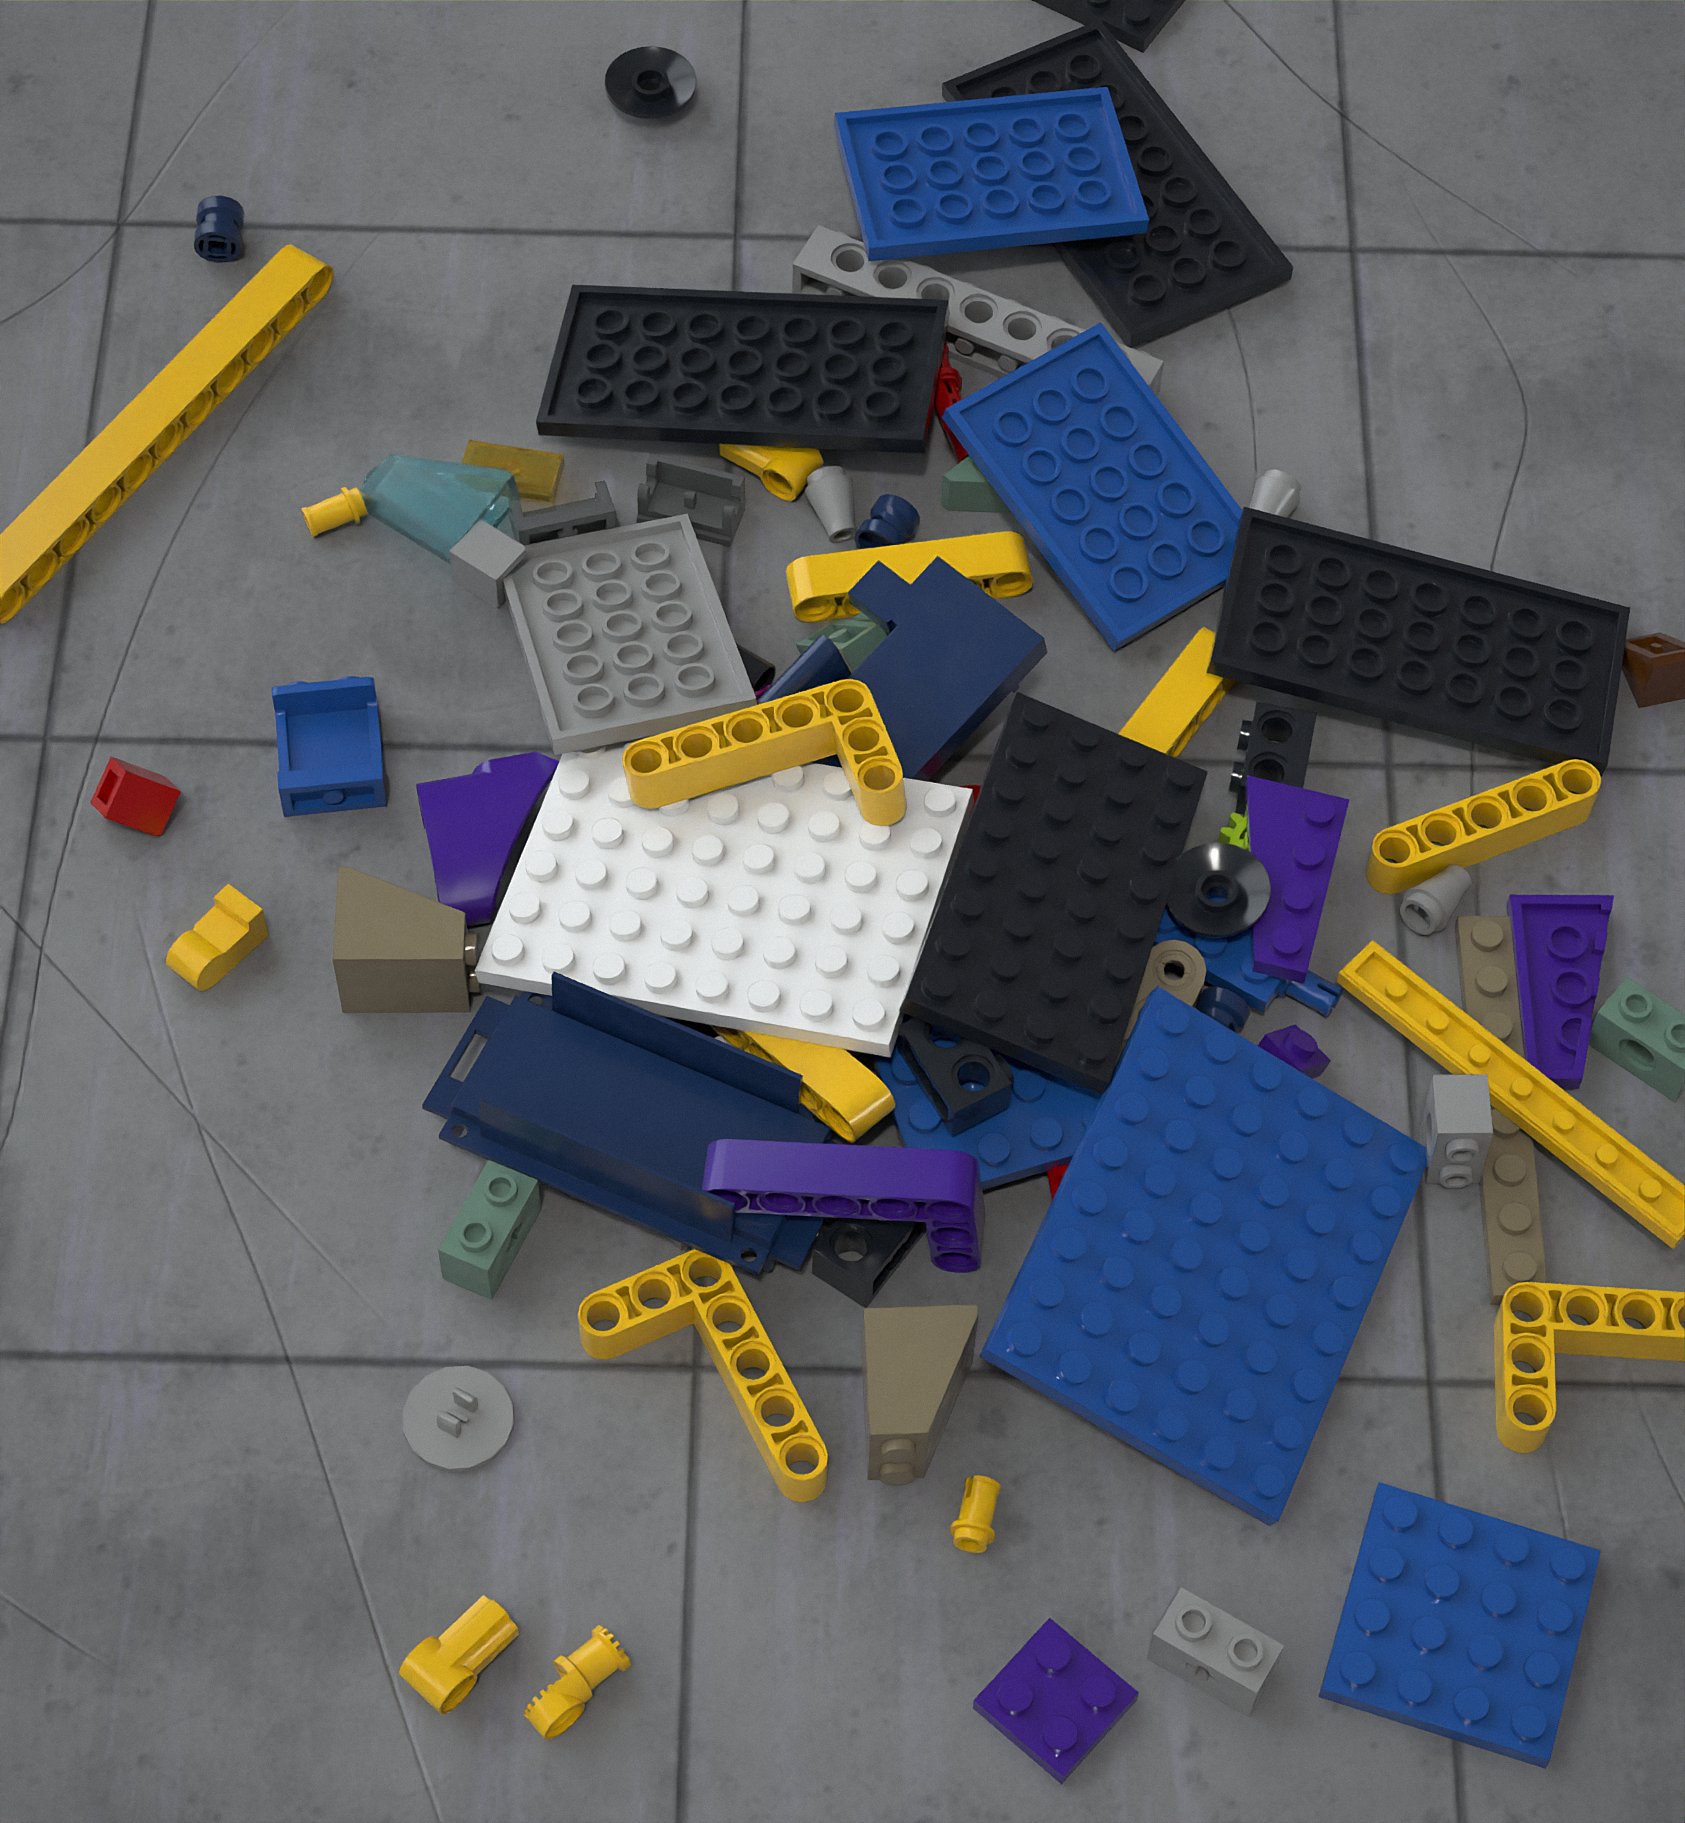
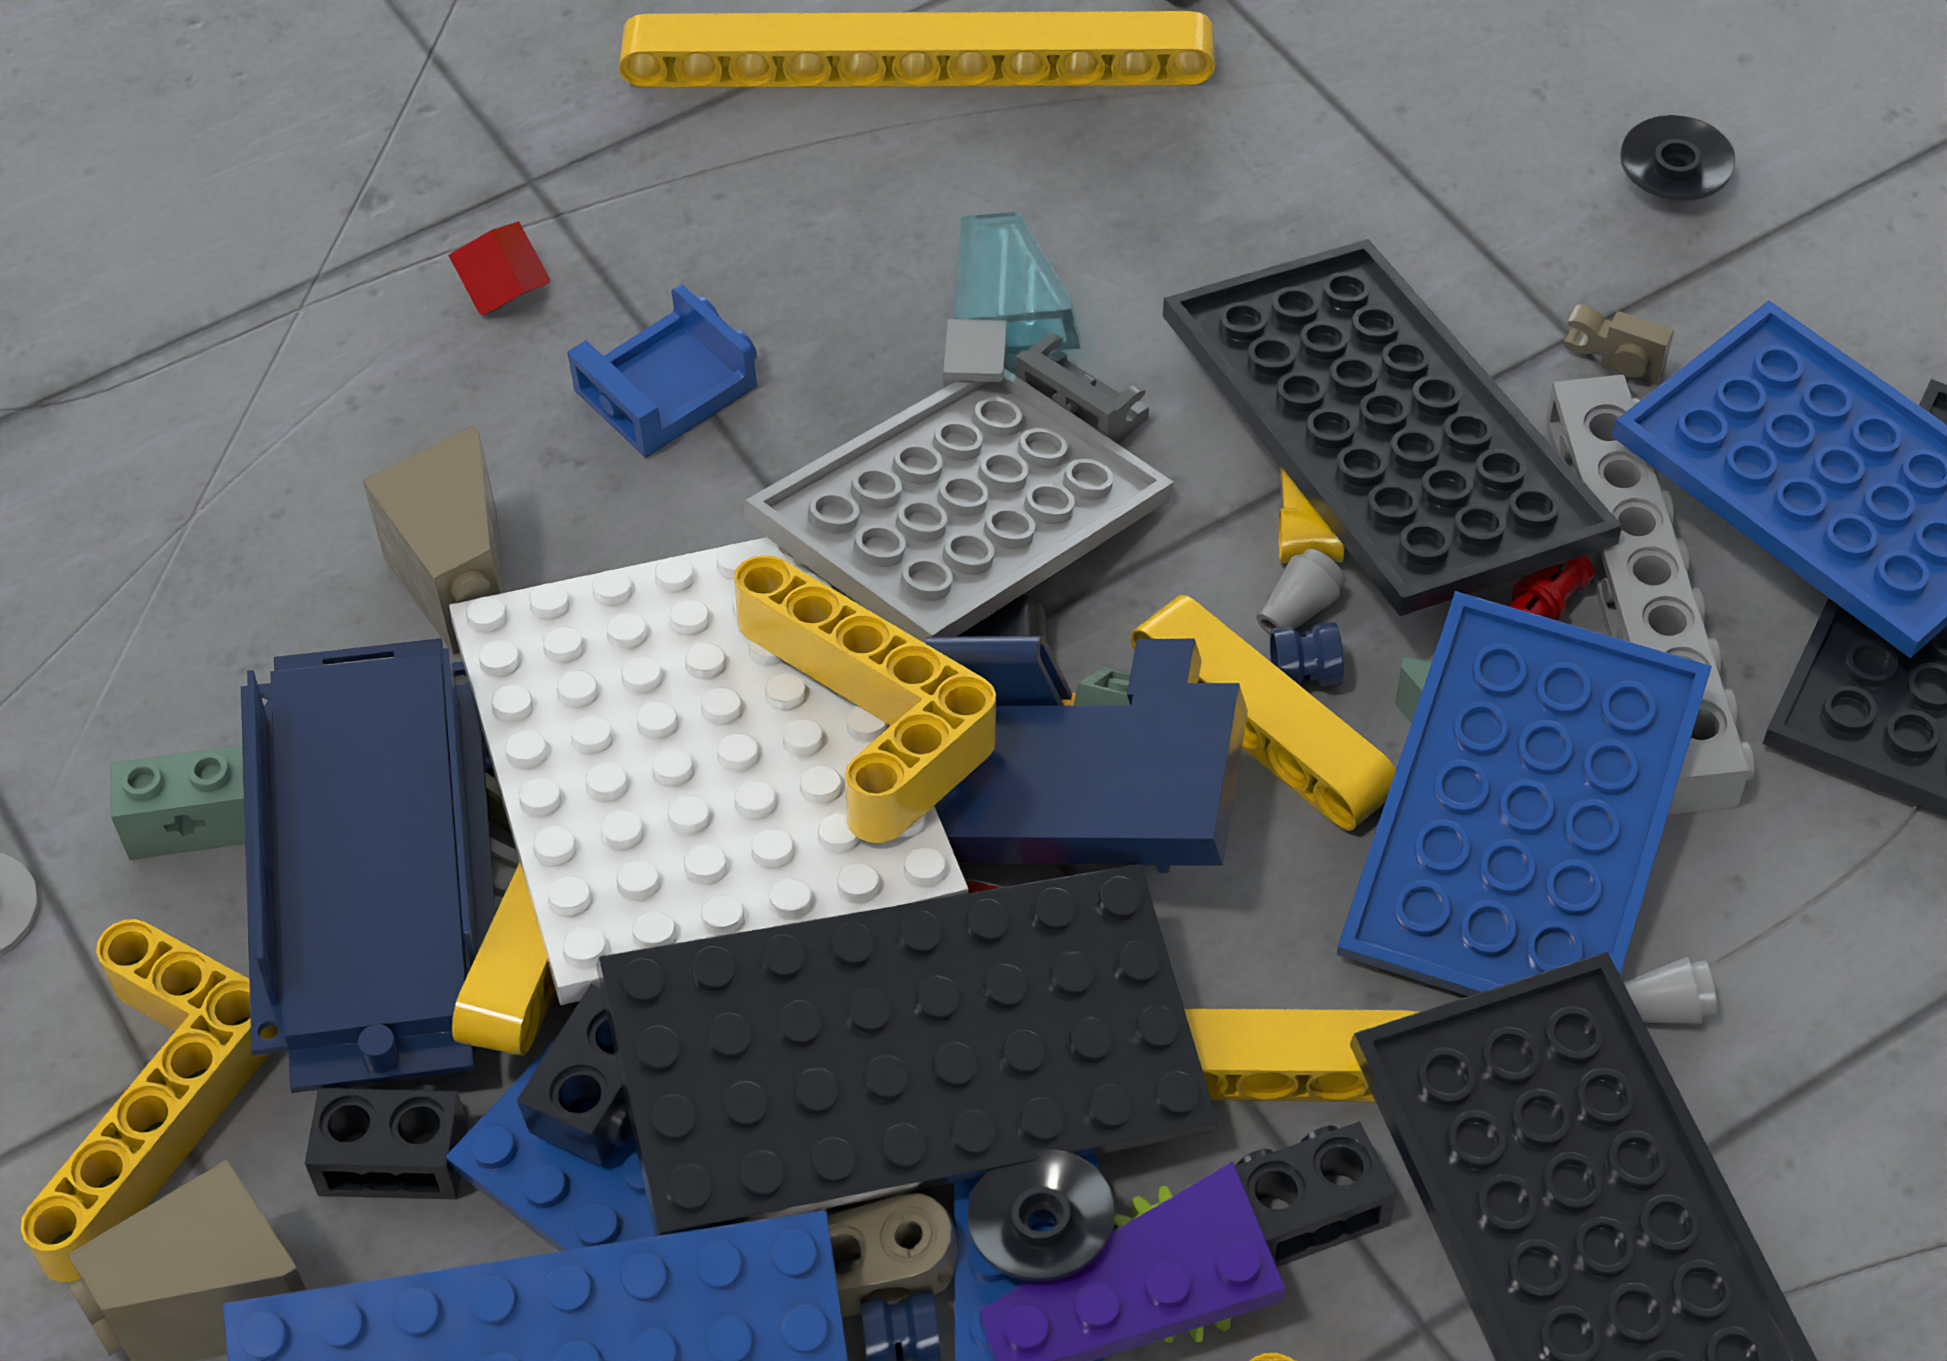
camera: 60 degrees right, 5 degrees down
yellow leg [166,884,269,991] -> none
yellow pin [301,486,368,538] -> none
dark purple panel [416,752,559,926] -> none
clear yellow plate [456,440,565,503] -> none
dark grey hinge [637,453,745,547] -> none
dark purple beam [702,1139,985,1273] -> none
none -> dark tan plate [1563,305,1674,385]

